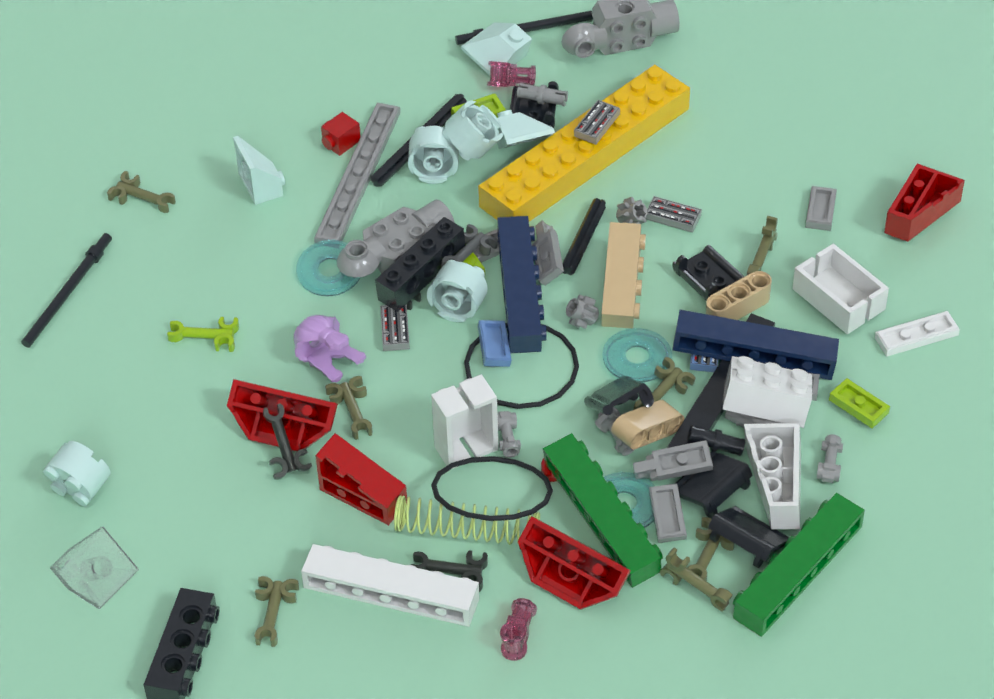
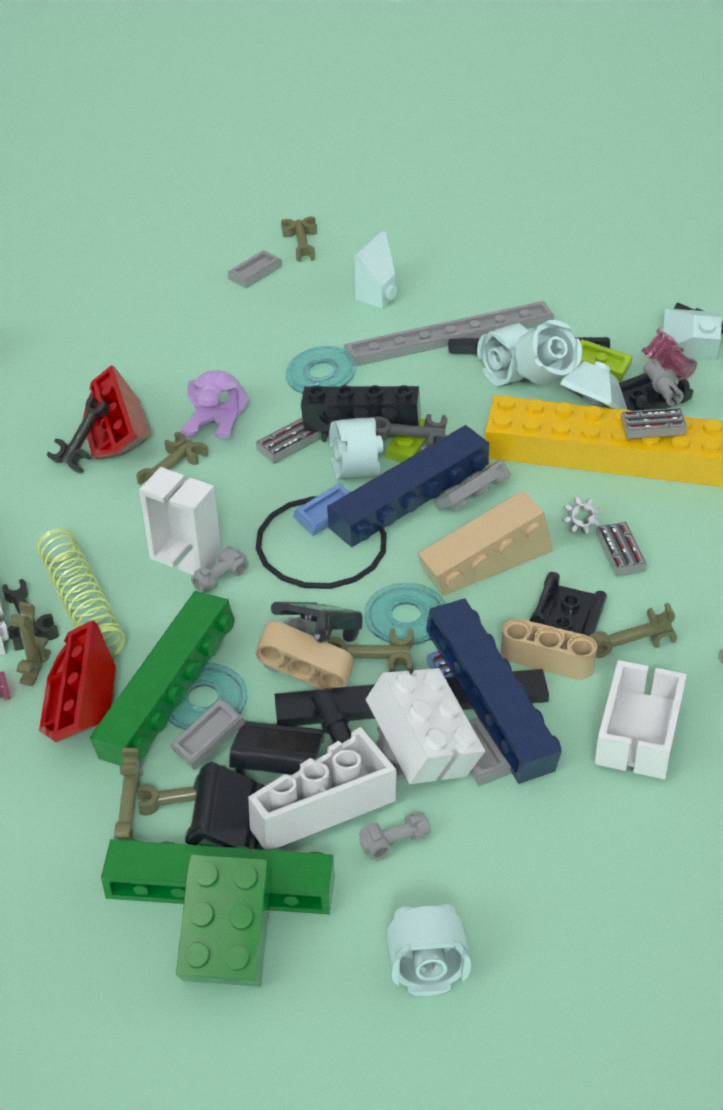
camera: 55 degrees right, 5 degrees down
black bar [21,233,112,348] -> none
lime bar [167,317,239,352] -> none
red wedge [315,433,407,526] -> none
red brick [321,112,361,156] -> none
light grey brick [337,199,455,278] -> none
black piece [431,456,553,521] -> none
black axle [562,198,606,275] -> none
light grey gear [566,295,599,329] -> none
light grey hinge [633,440,713,481] -> none
lime plate [829,378,890,429] -> none
white tile [875,311,960,357] -> none
none -> olive bar [11,601,51,686]
none -> green brick [176,854,272,987]
none -> light grey tile [228,250,282,288]
none -> light aqua brick [386,904,471,996]

